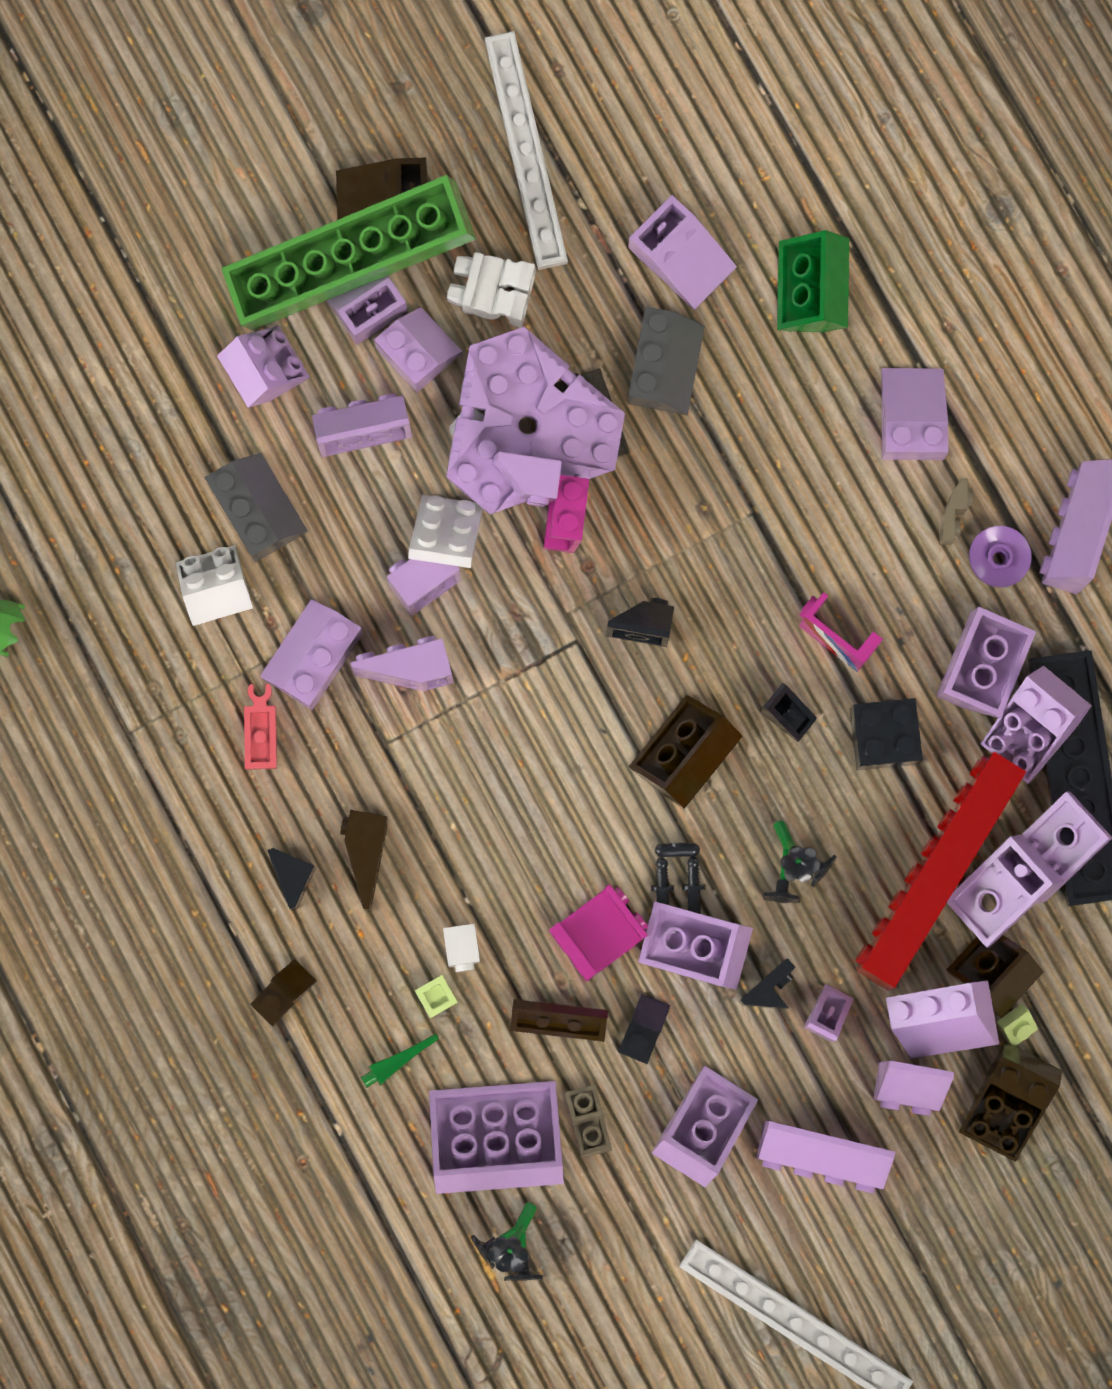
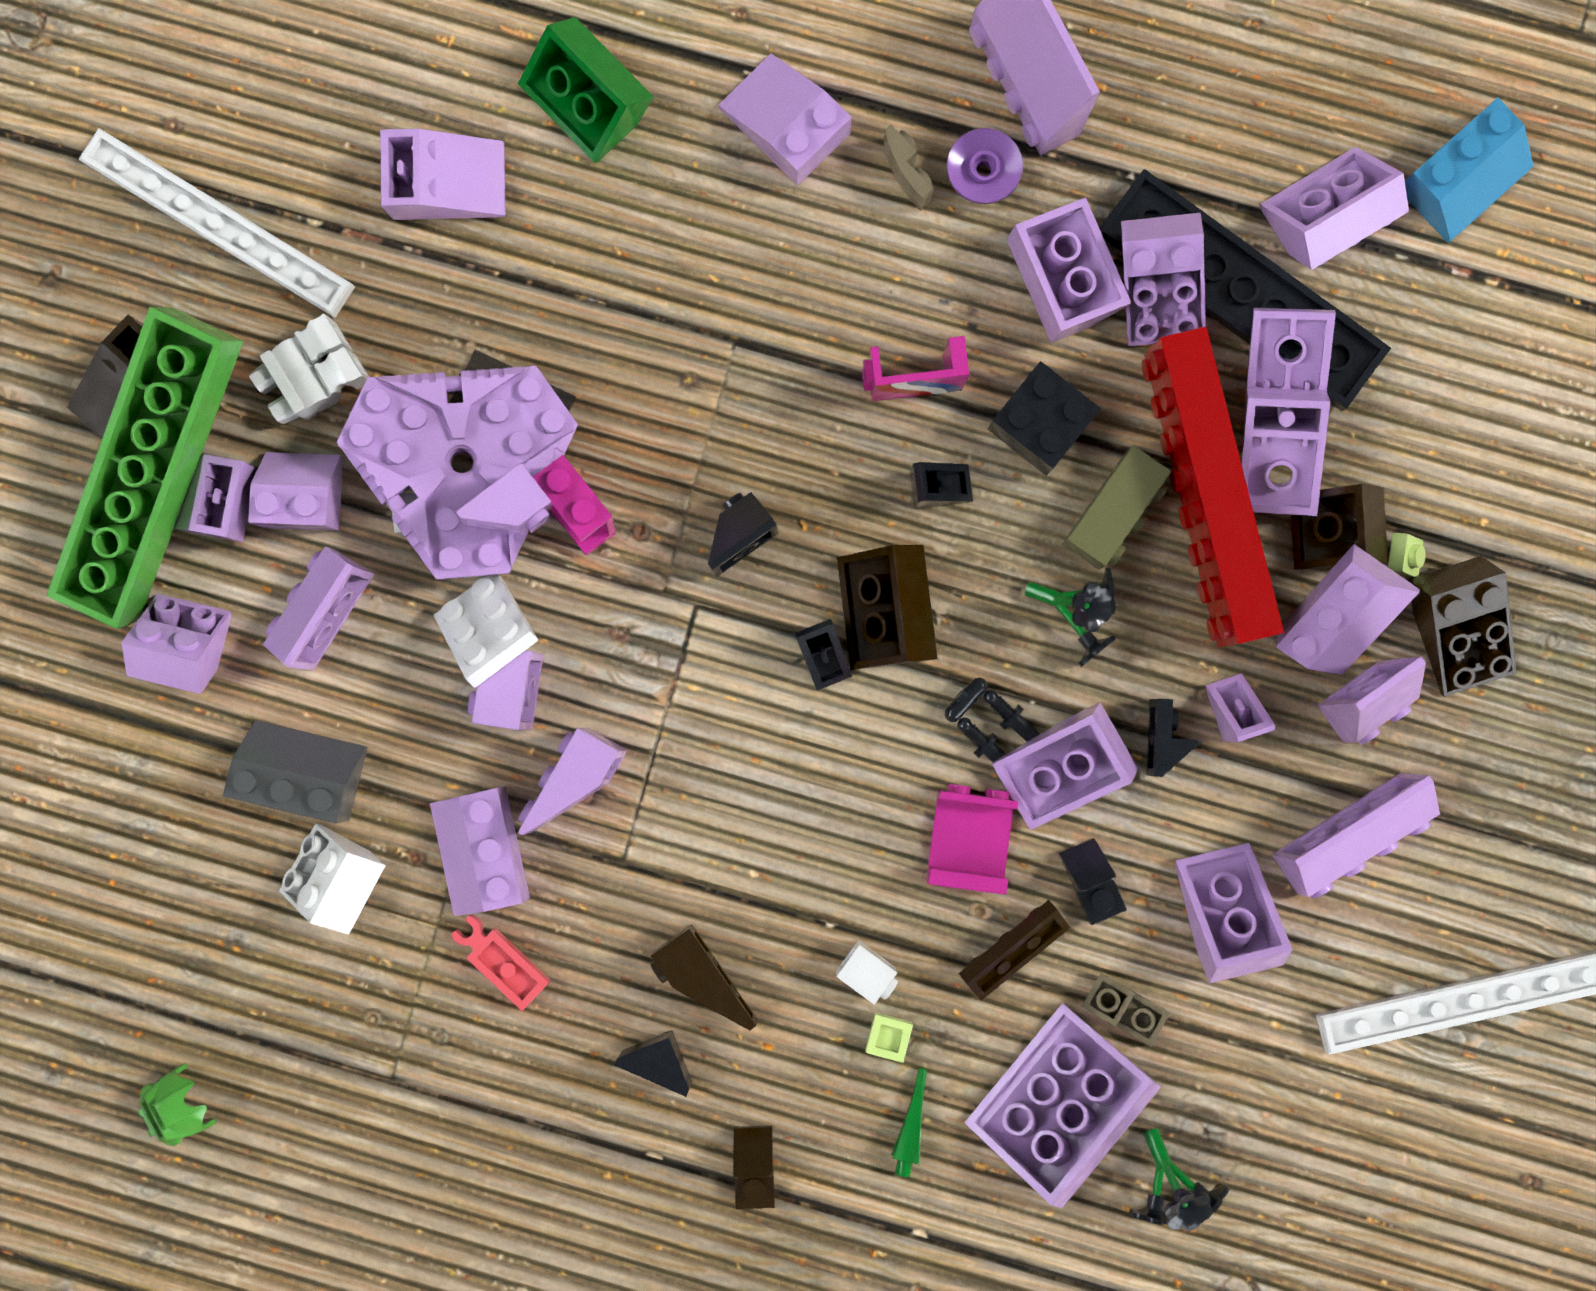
camera: 35 degrees left, 5 degrees up
dark grey slope [627,307,705,416] -> none
none -> black slope [794,619,852,691]
none -> olive brick [1062,445,1172,570]

